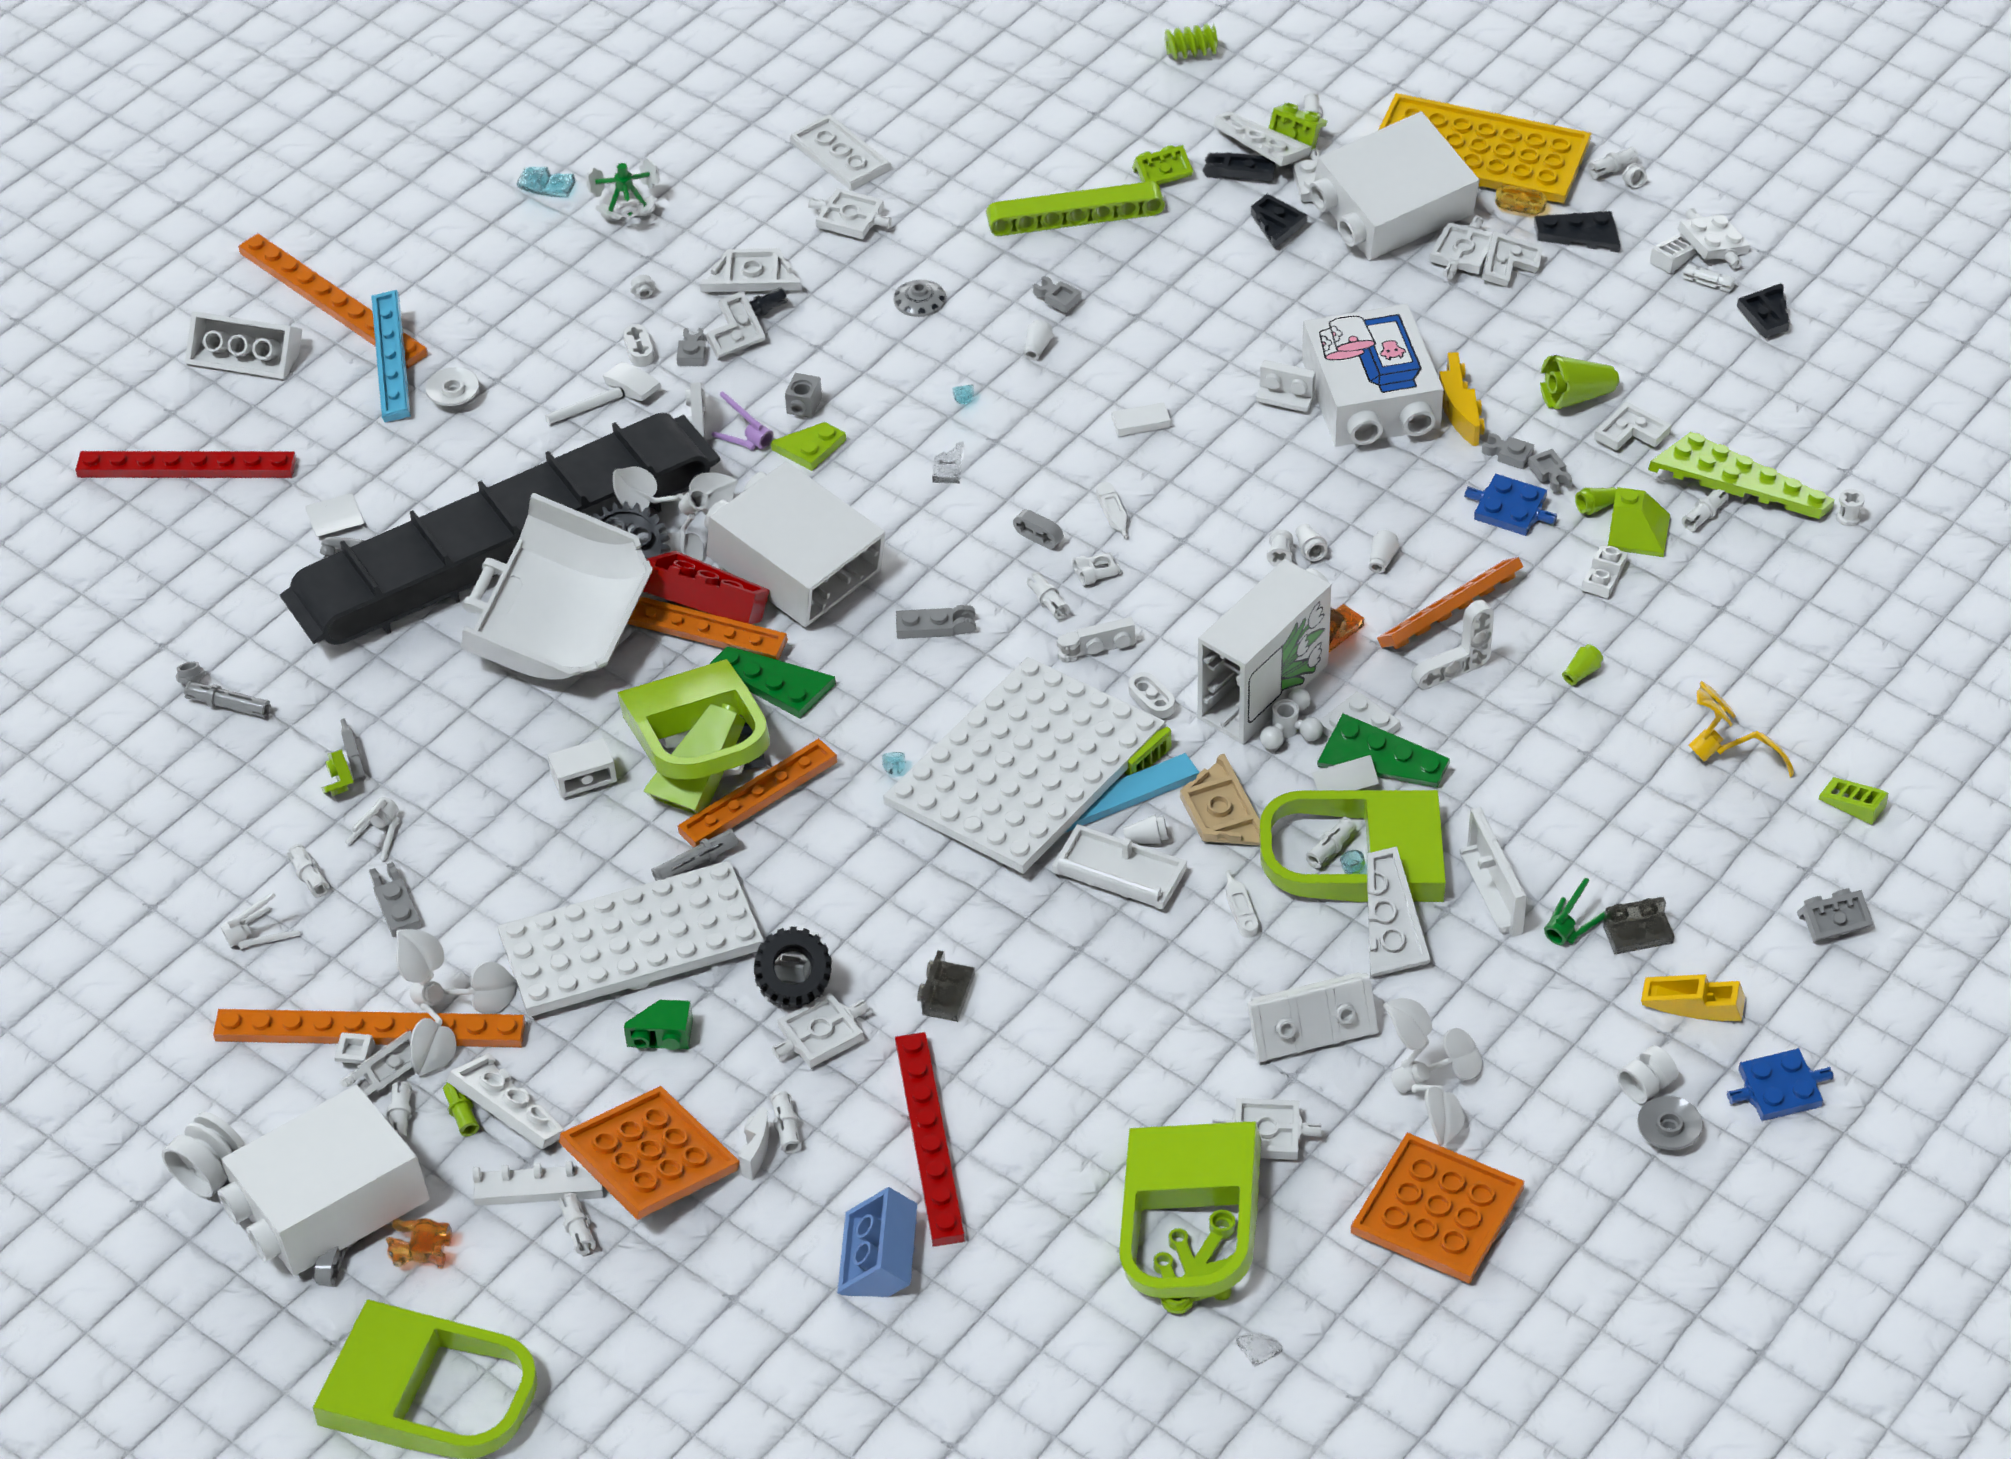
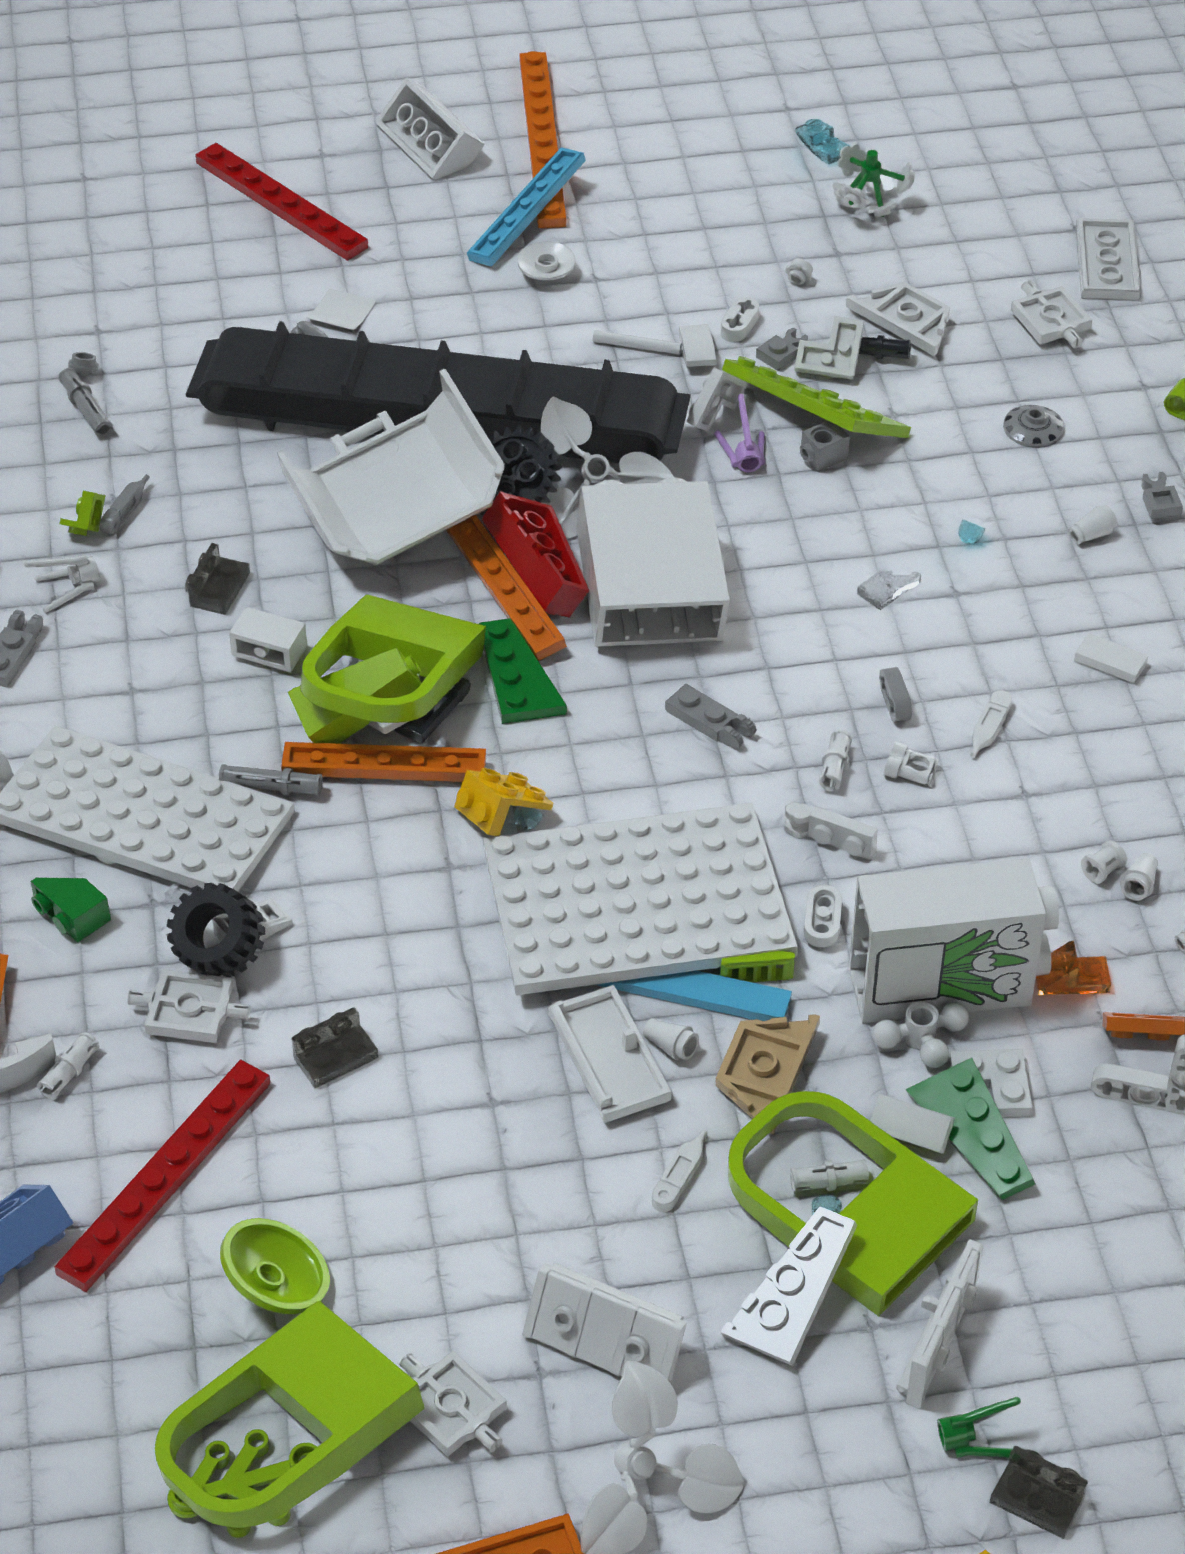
camera: 40 degrees right, 0 degrees up
lime wing [771,422,846,471] -> none
none -> clear smoke bracket [185,543,250,615]
none -> lime dish [220,1218,330,1314]
none -> yellow bracket [454,768,554,836]
none -> lime wing [722,356,911,438]

